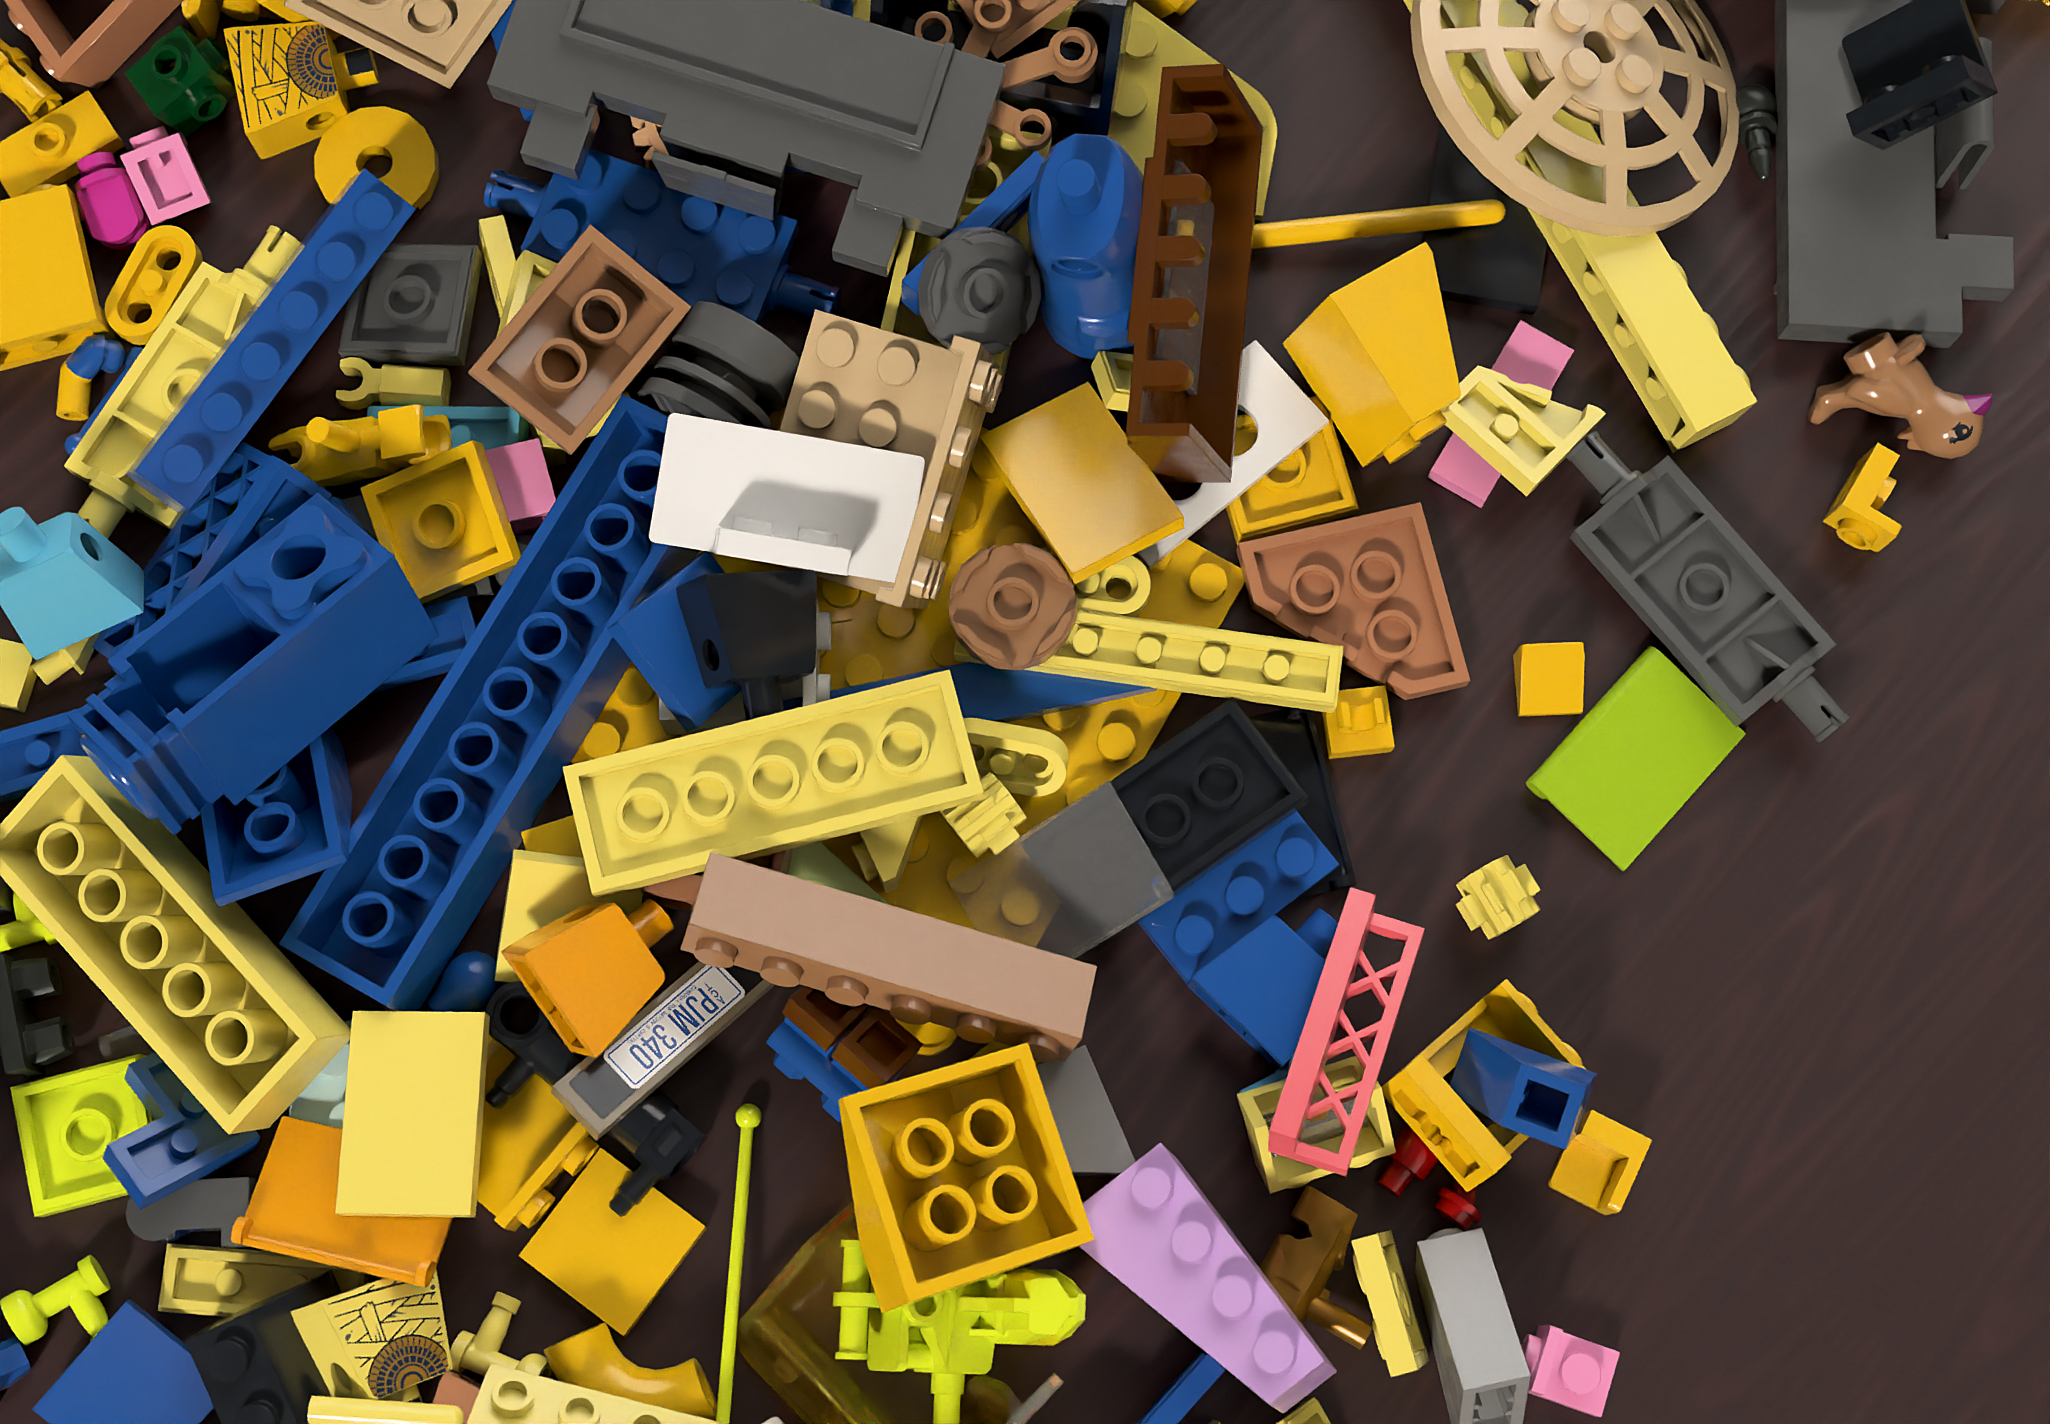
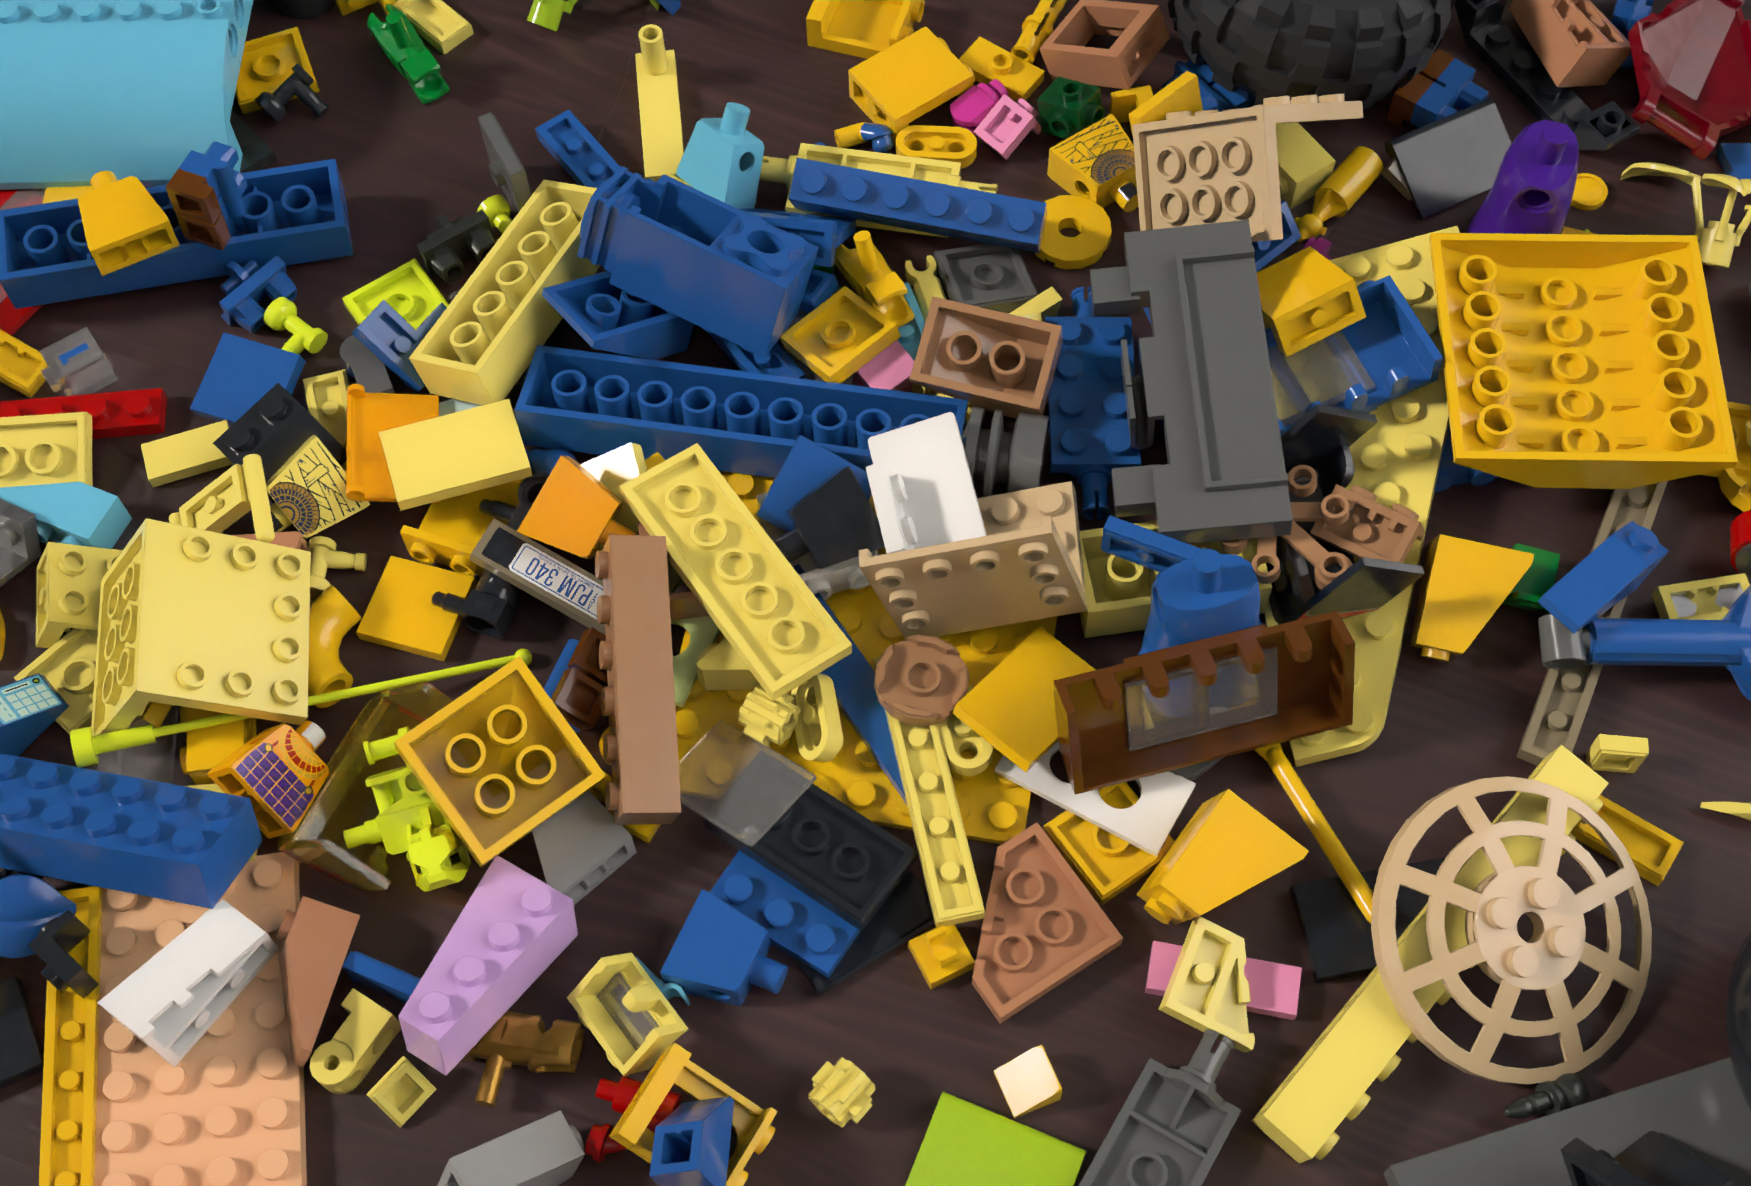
camera: 75 degrees right, 15 degrees down
dark grey tile [918,226,1041,355] -> none
coral fence [1268,887,1425,1176] -> none
light yellow plate [1351,1230,1430,1377] -> none

